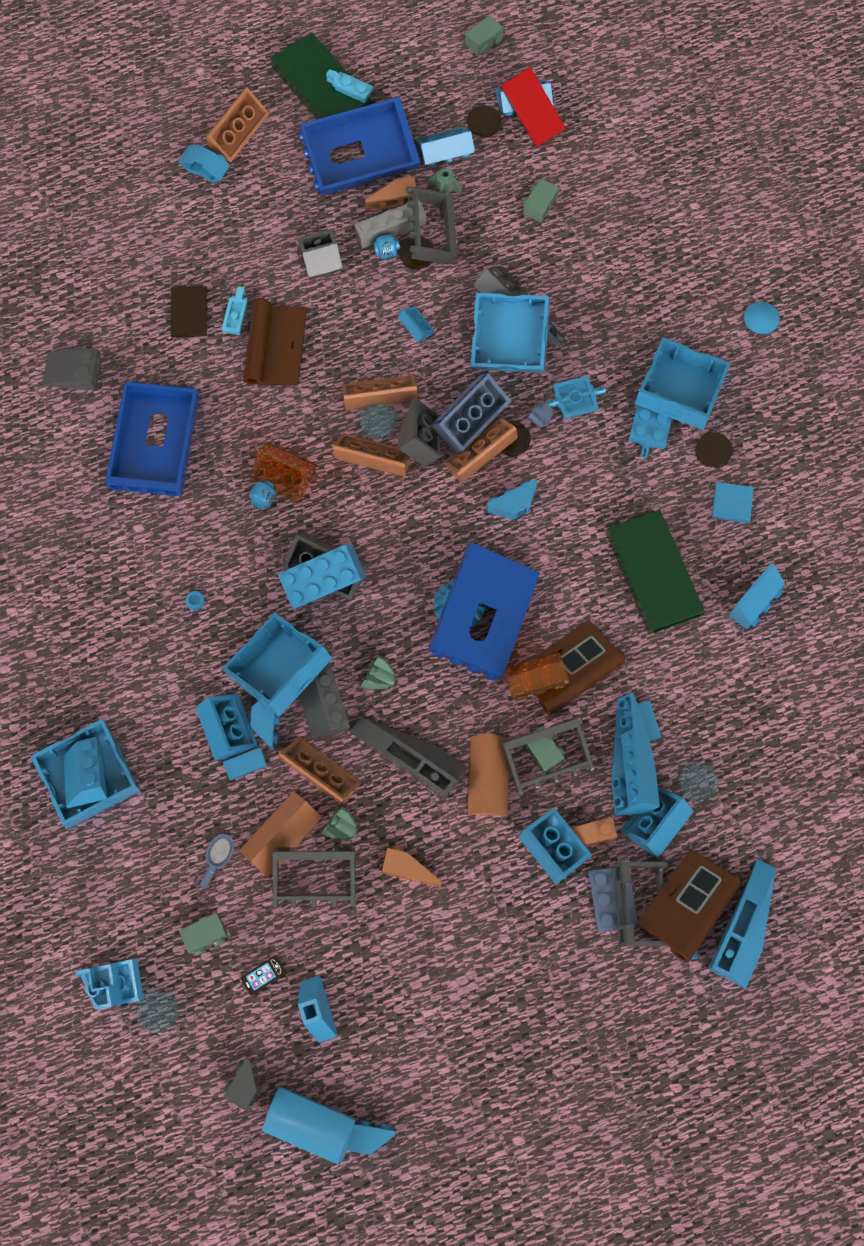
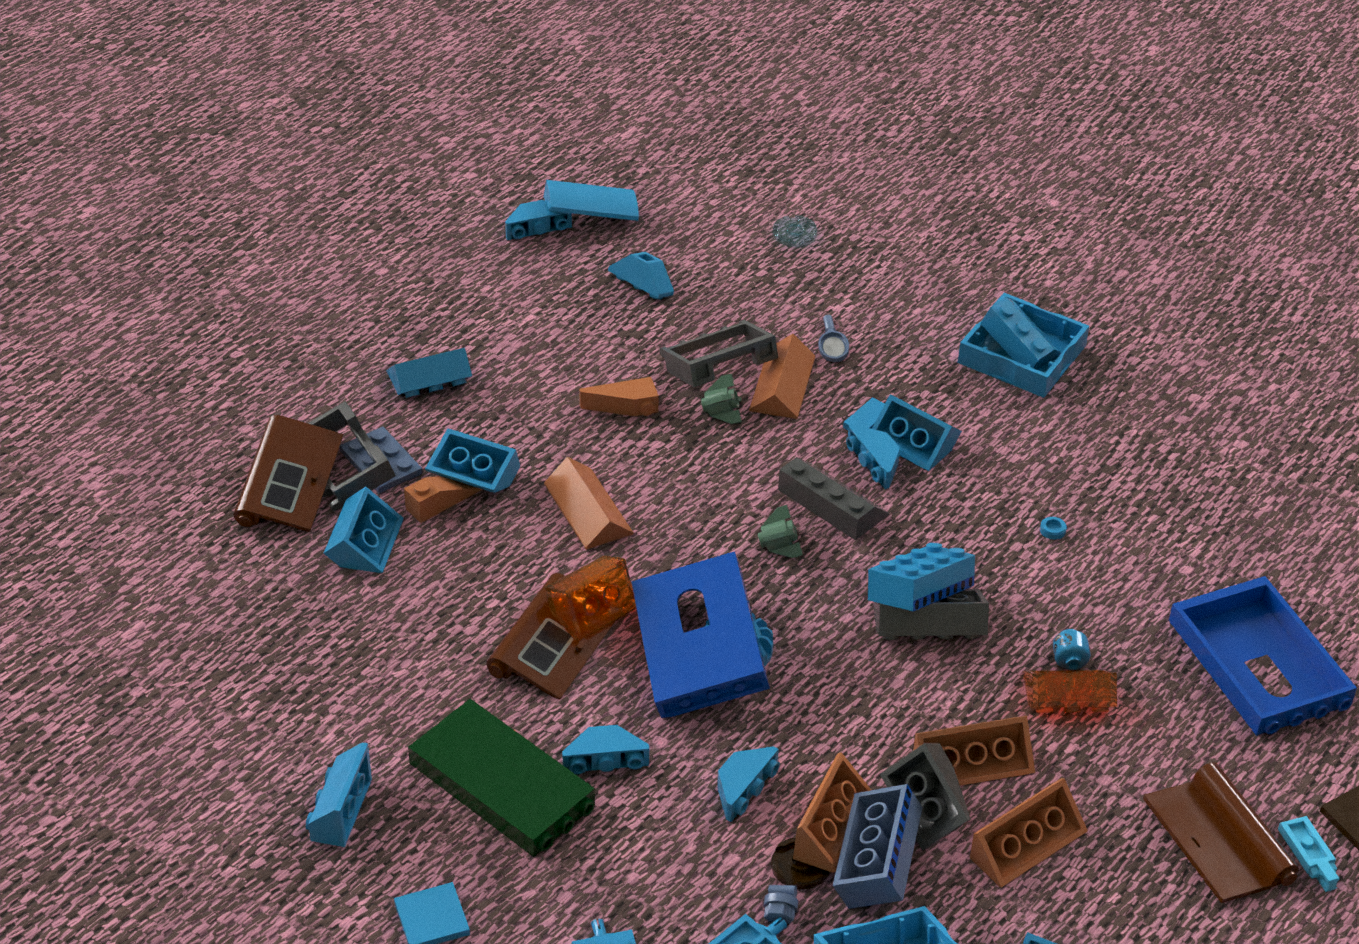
camera: 150 degrees right, 30 degrees down
dark azure slope [75,958,144,1010] -> none
sand green brick [179,913,229,956] -> none
dark azure tile [222,612,333,716] -> none
dark grey slope [223,1058,261,1111] -> none
tile [240,955,286,996] -> none
nougat slope [278,736,362,807] -> none
dark grey wedge [350,716,468,800] -> none
clear light blue tile [360,404,396,439] -> none
dark grey hinge [501,717,595,796] -> none
sand green brick [524,726,565,774] -> none
dark azure wedge [611,692,660,816] -> none
dark azure tile [637,700,661,741] -> none
clear light blue tile [679,763,718,802] -> none
dark azure wedge [708,859,776,989] -> none
none -> dark azure slope [386,348,472,398]
none -> dark azure slope [562,725,649,774]

